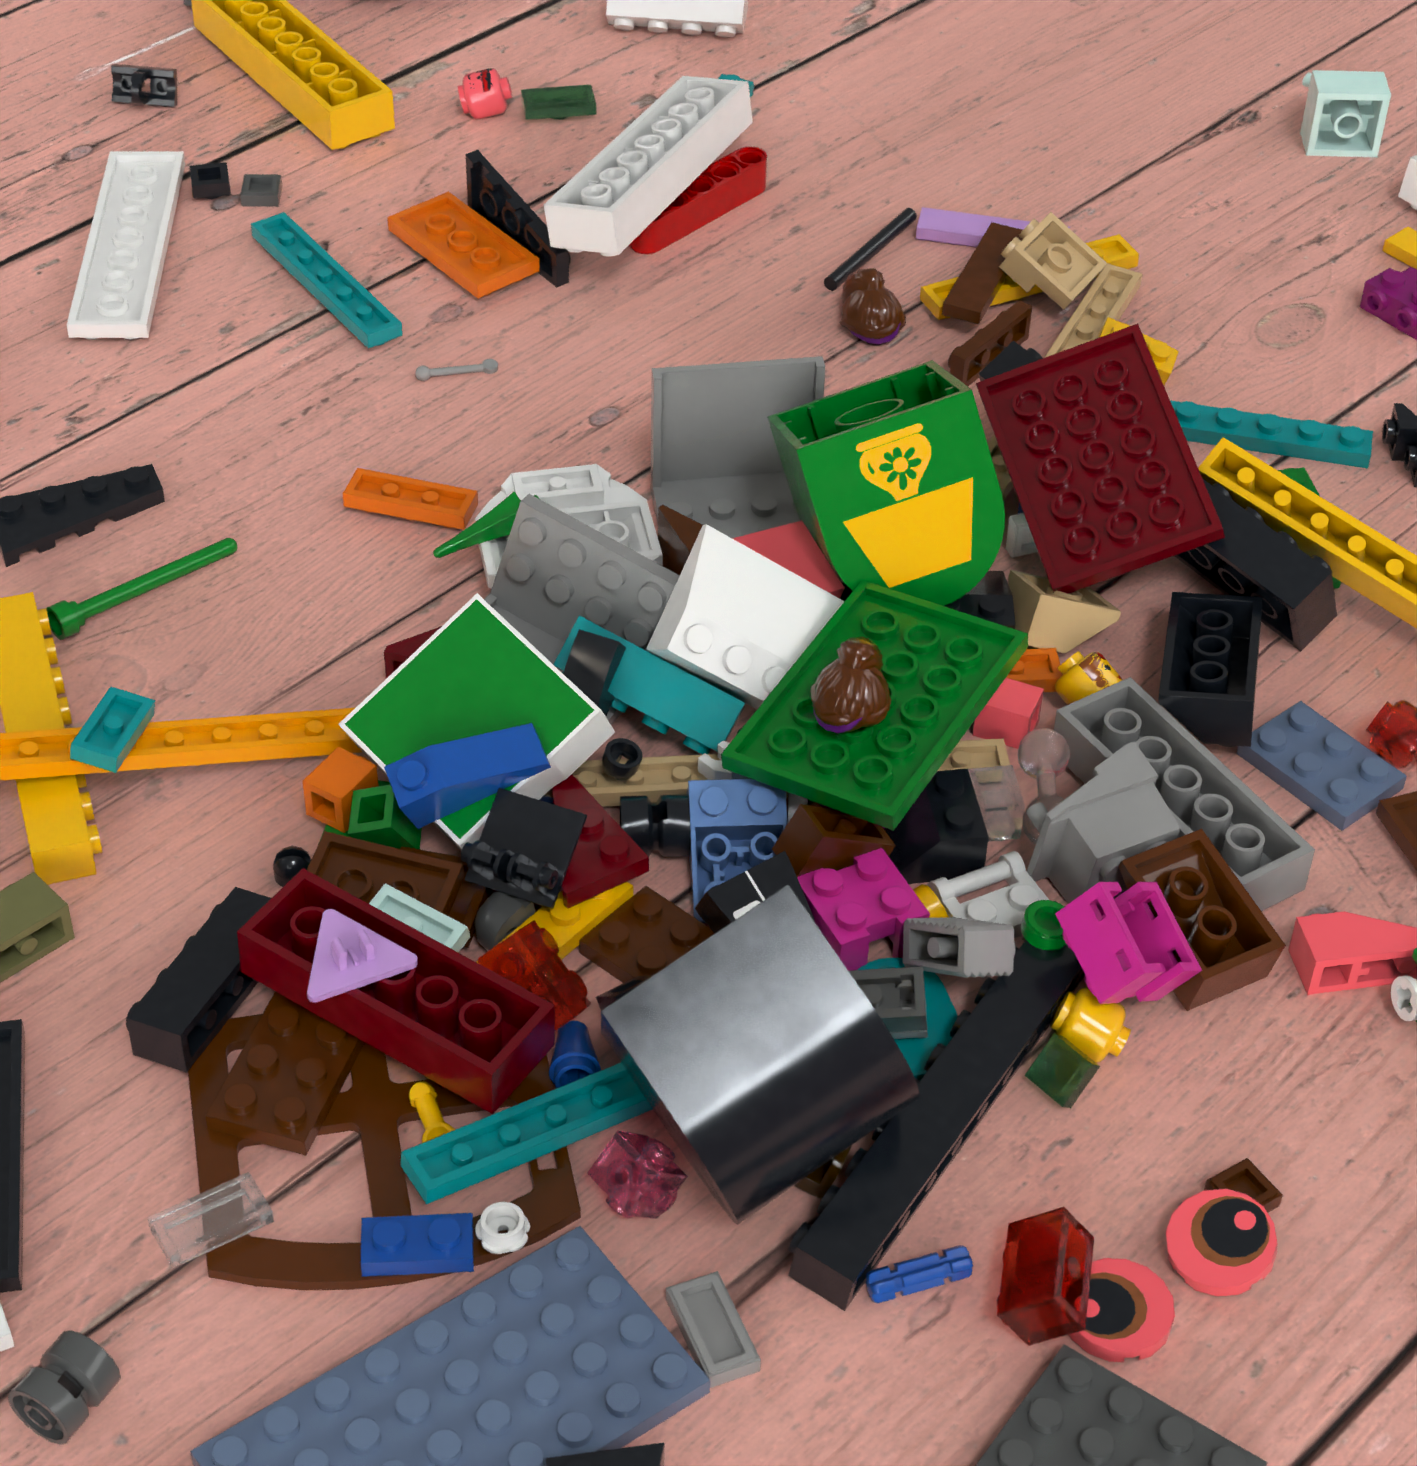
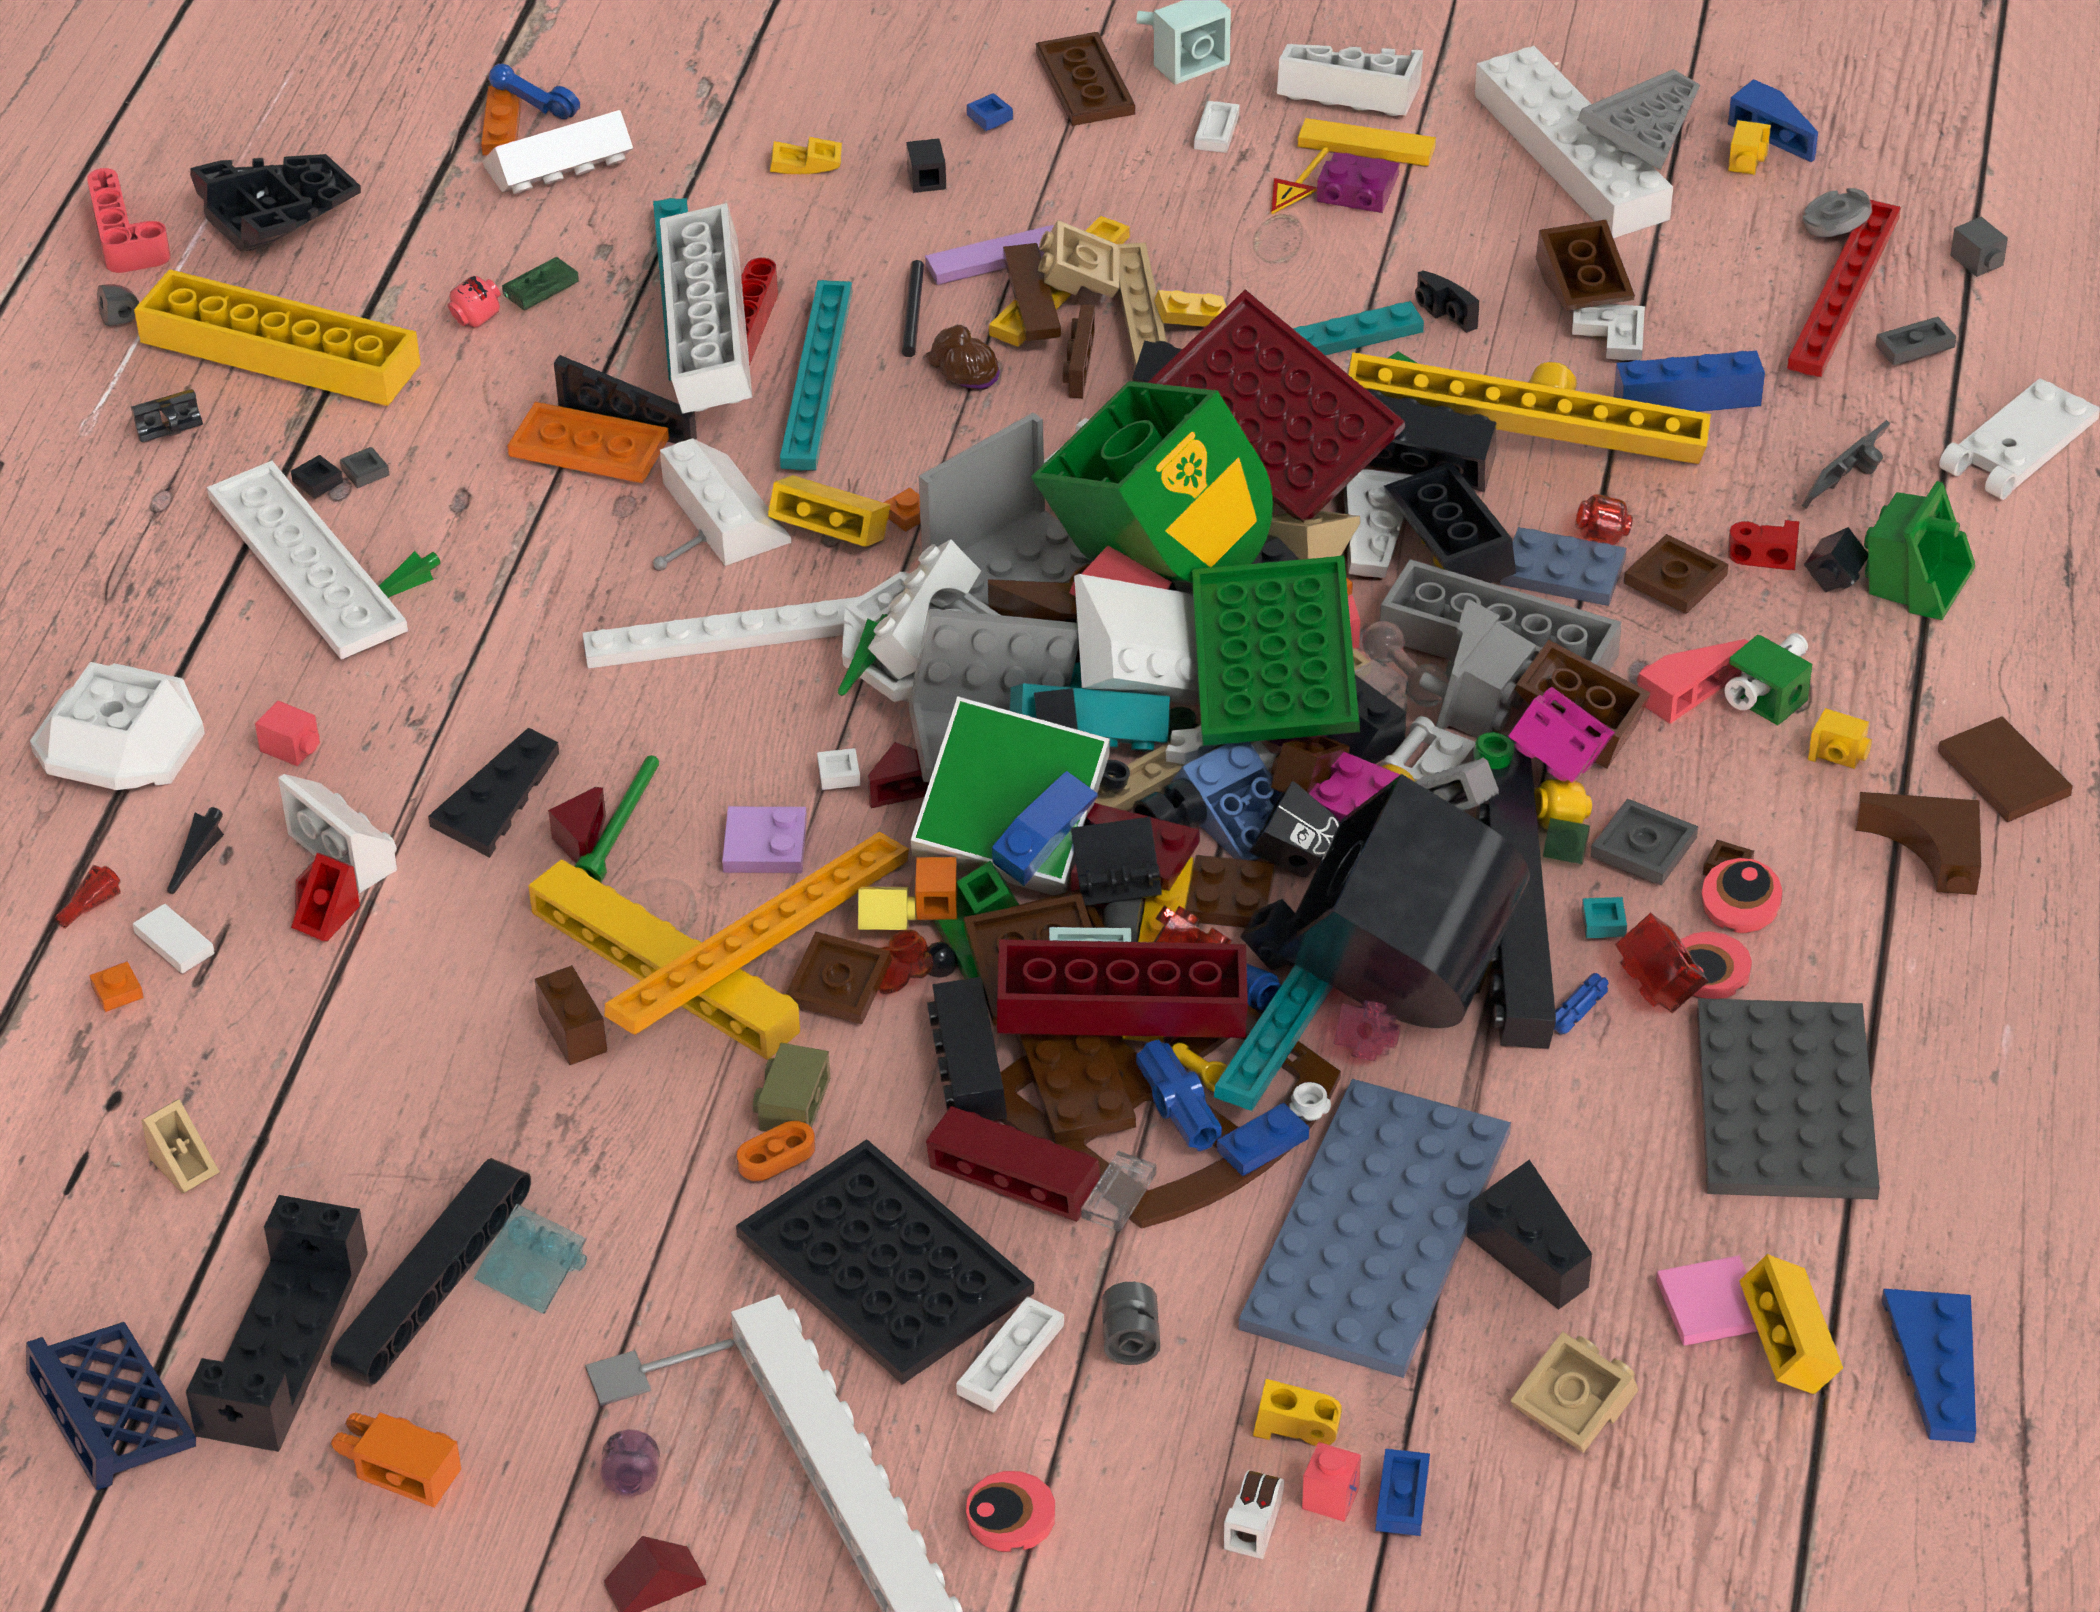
camera: 30 degrees left, 0 degrees up
teal plate [70,686,155,773] -> none
teal plate [251,212,402,349] -> none
lavender piece [307,909,418,1002] -> none
orange plate [343,468,478,530] -> none
light grey tile [666,1271,761,1388] -> none
reddish brown hair [811,637,891,733] -> none
yellow head [1055,651,1122,705] -> none
none -> green piece [378,551,441,598]
none -> dark red slope [548,787,606,863]
none -> white plate [583,596,861,669]
none -> white slope [660,438,791,566]
none -> lavender plate [722,806,807,873]
none -> yellow brick [768,475,890,547]
none -> yellow slope [770,137,842,174]
none -> teal plate [780,280,853,471]
none -> reddish brown plate [786,931,892,1024]
none -> white plate [817,748,861,790]
none -> light yellow brick [858,887,916,930]
none -> white arch [868,539,981,680]
none -> clear red plate [878,929,934,994]
none -> black brick [906,138,946,193]
none -> dark red brick [926,1106,1101,1222]
none -> blue plate [967,93,1013,131]
none -> reddish brown tile [1036,32,1136,126]
none -> blue piece [1136,1039,1222,1151]
none -> white tile [1194,101,1240,153]
none -> yellow piece [1271,147,1329,214]
none -> white wing [1343,469,1412,578]
none -> teal plate [1581,897,1627,938]
none -> dark grey plate [1591,798,1698,885]

